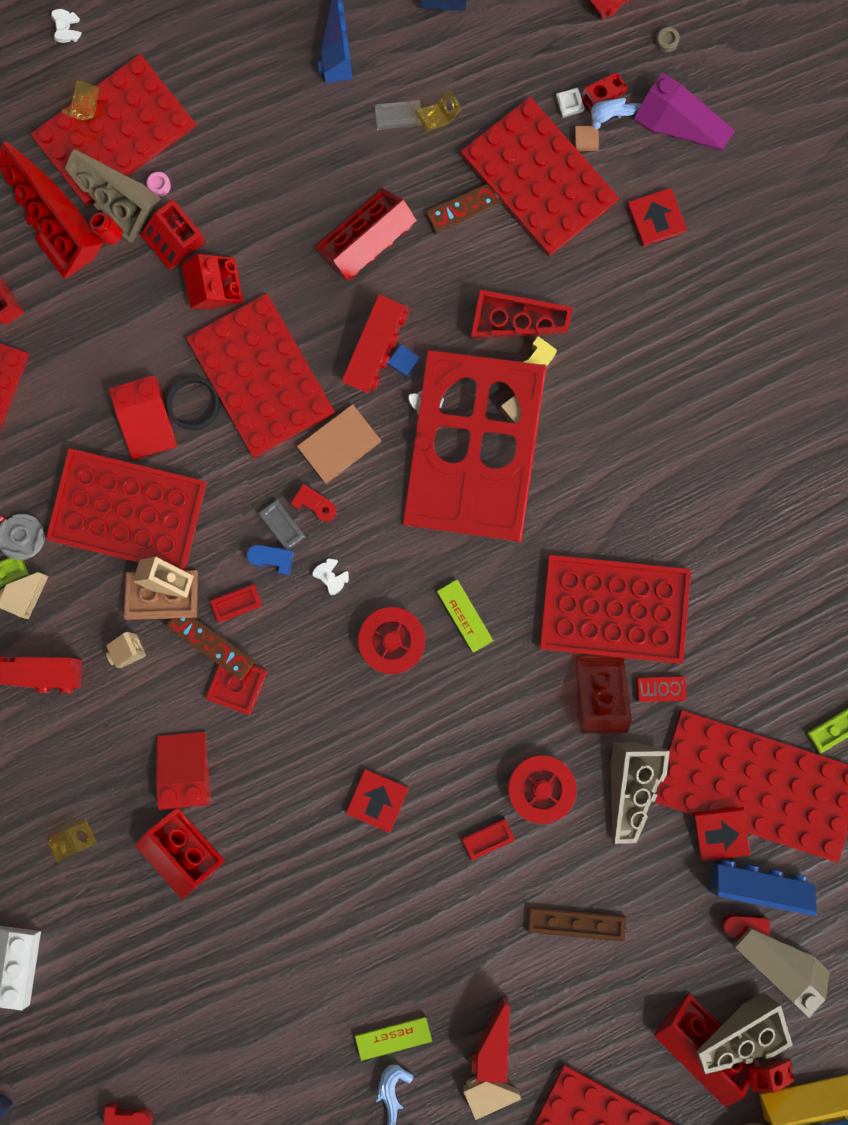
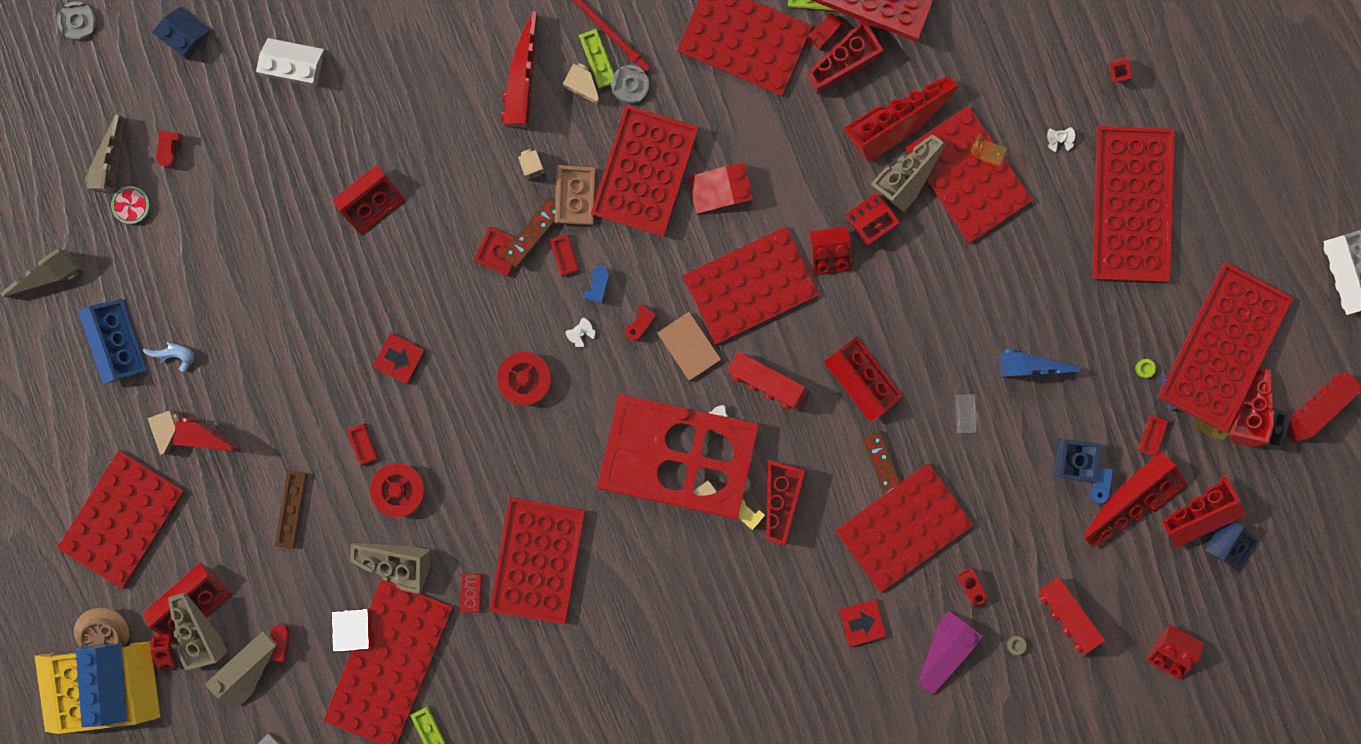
camera: 85 degrees right, 5 degrees up
clear yellow bracket [48,821,97,862] -> none
red brick [90,212,123,245] -> none
tan slope [133,557,194,598] -> none
bright pink tile [147,172,171,197] -> none
red slope [157,732,211,810] -> none
black tyre [167,377,220,430] -> none
flat silver tile [258,500,306,550] -> none
lime tile [355,1016,432,1061] -> none
blue tile [388,345,420,378] -> none
clear yellow bracket [415,90,462,131] -> none
lime tile [437,580,493,653] -> none
white tile [556,88,585,118] -> none
nougat tile [575,126,599,151] -> none
clear red slope [576,656,632,734] -> none
light blue piece [591,98,642,129] -> none
blue slope [709,859,817,916] -> none

